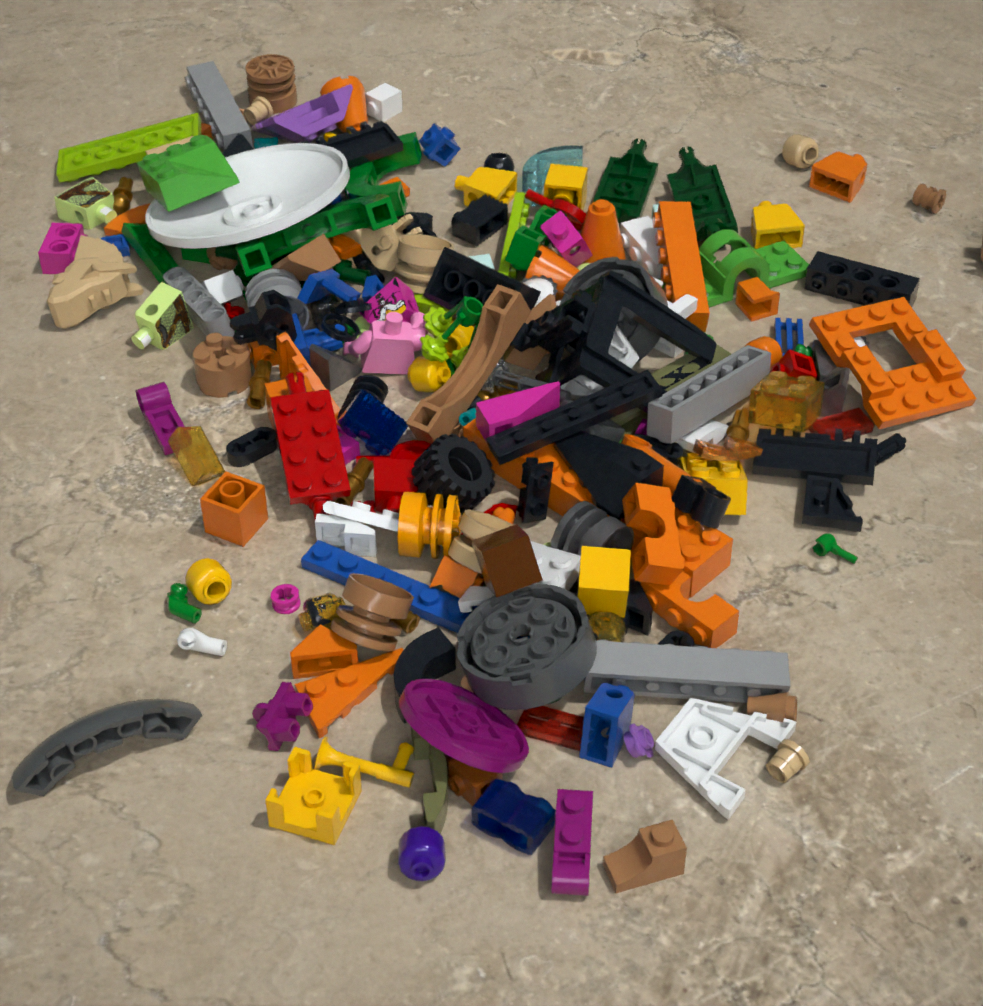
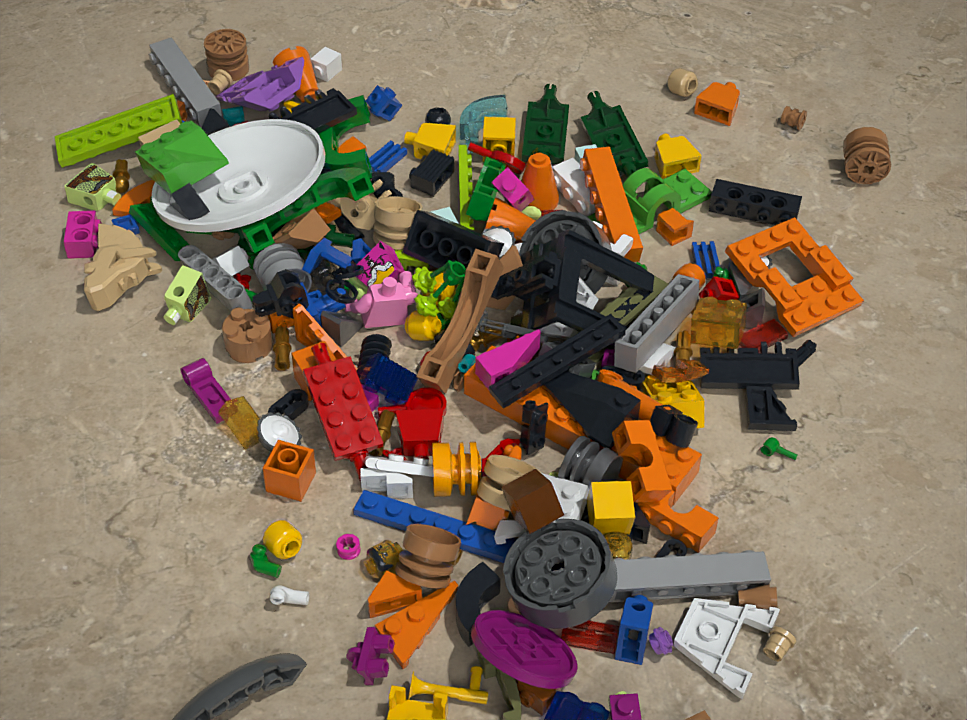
camera: 10 degrees left, 5 degrees up
black tyre [412,434,495,517] -> none
none -> black slope [170,183,210,220]
none -> white piece [257,412,302,452]
none -> blue tile [369,140,407,173]

